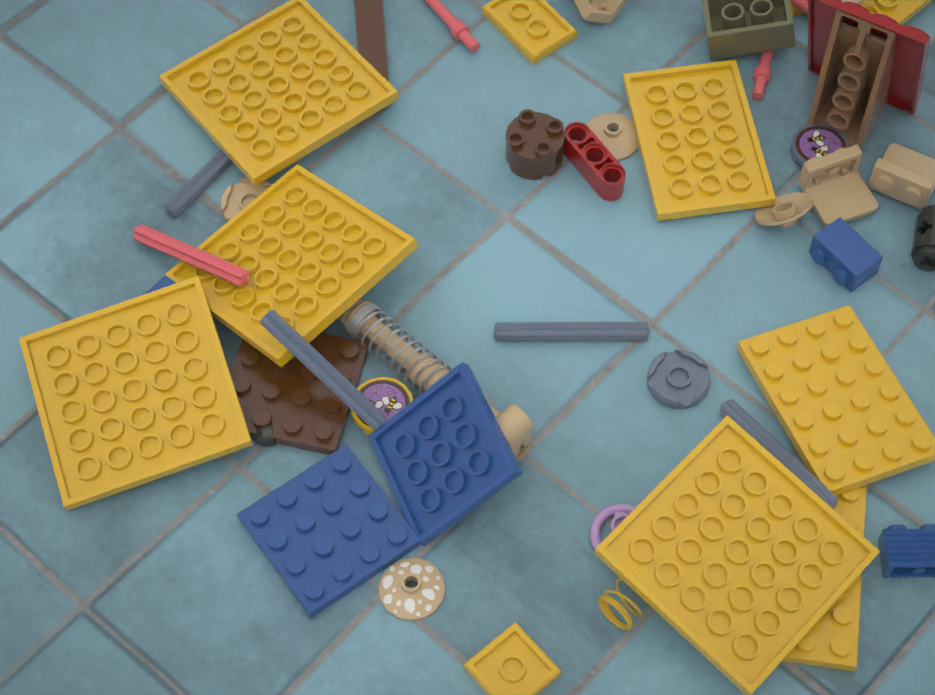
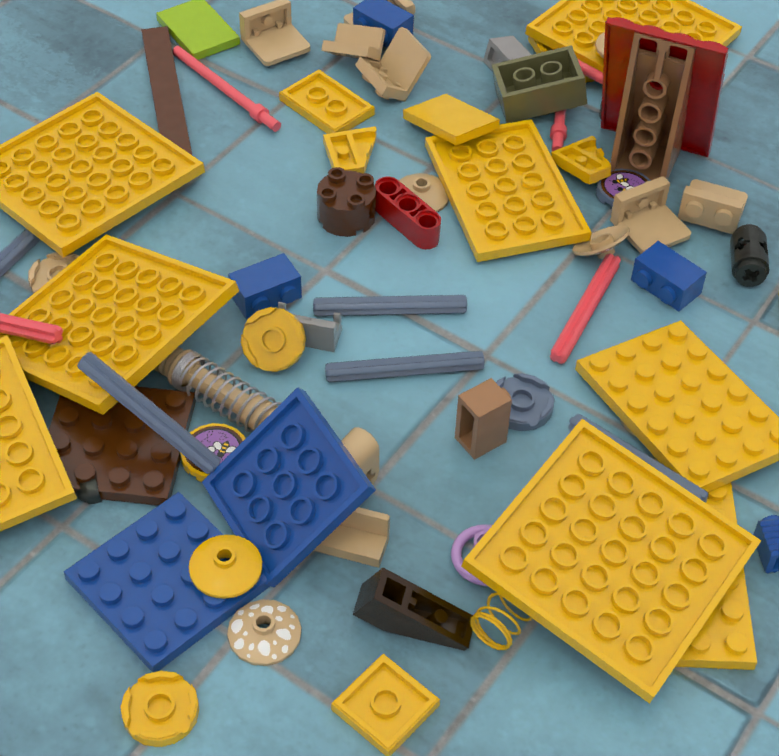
camera: 10 degrees left, 10 degrees down
none -> yellow tile [120,671,200,747]
none -> yellow dish [189,535,262,599]
none -> blue brick [228,253,302,319]
none -> yellow tile [241,307,306,372]
none -> light grey hinge [278,302,342,352]
none -> sand blue axle [313,295,467,316]
none -> tan panel [313,507,390,568]
none -> yellow wing [323,126,377,174]
none -> dark brown slope [353,568,473,651]
none -> yellow tile [403,94,500,146]
none -> medium nougat piece [455,378,512,460]
none -> coral axle [550,253,621,364]
none -> yellow wing [551,136,611,185]

